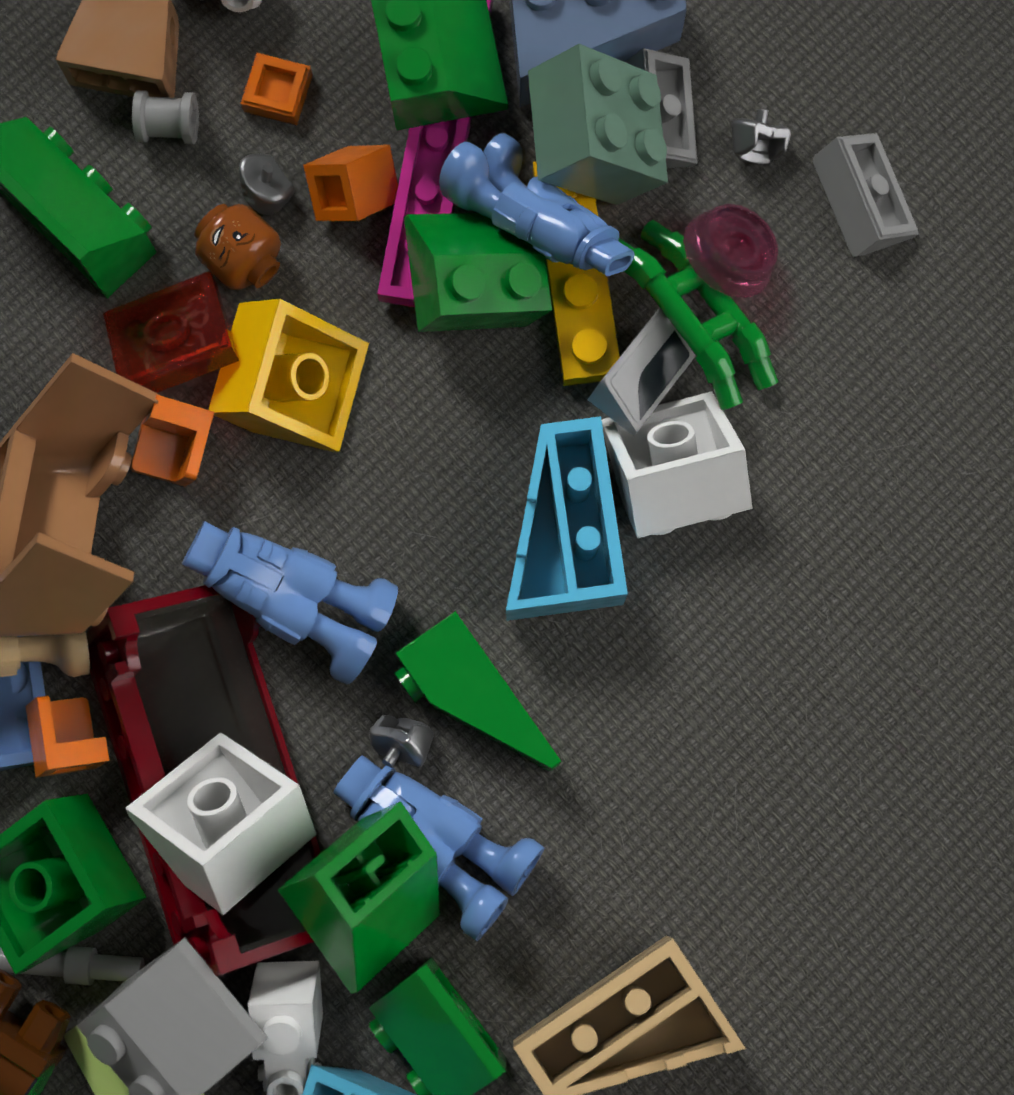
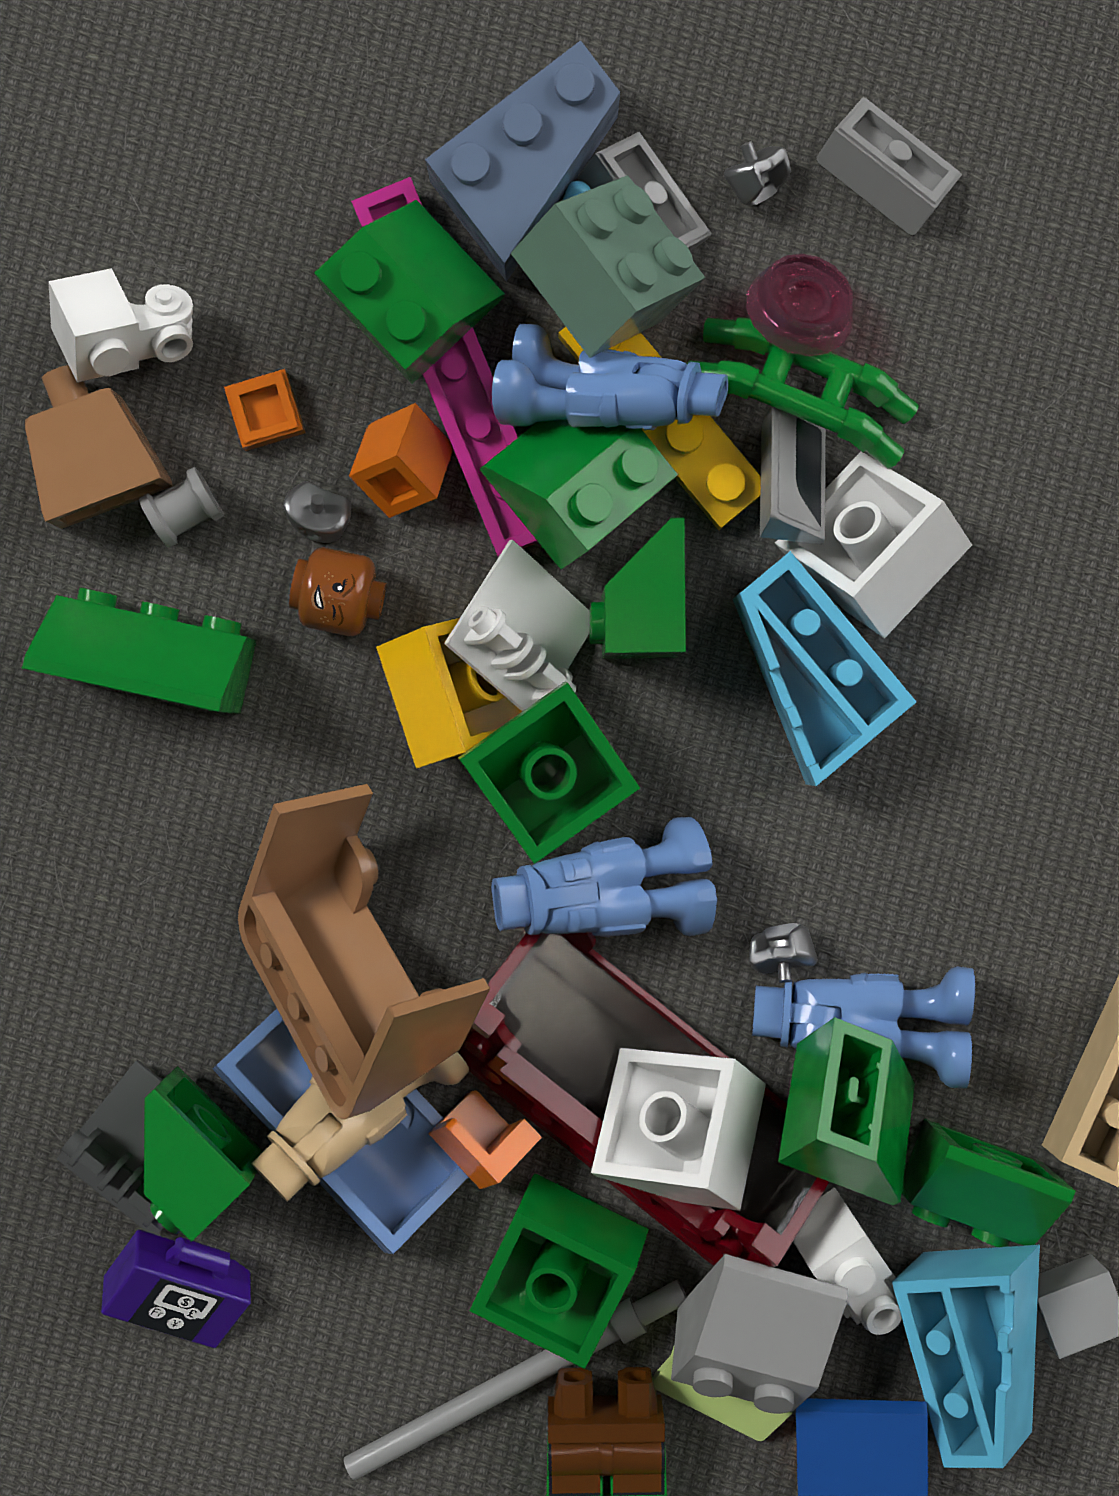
camera: 30 degrees left, 10 degrees up
clear red tile [103,271,239,393] -> none
orange panel [130,394,214,487] -> none
green slope [394,611,561,771] -> none
none -> white hinge [444,540,589,712]
none -> green slope [458,681,640,864]
none -> green slope [589,518,686,659]

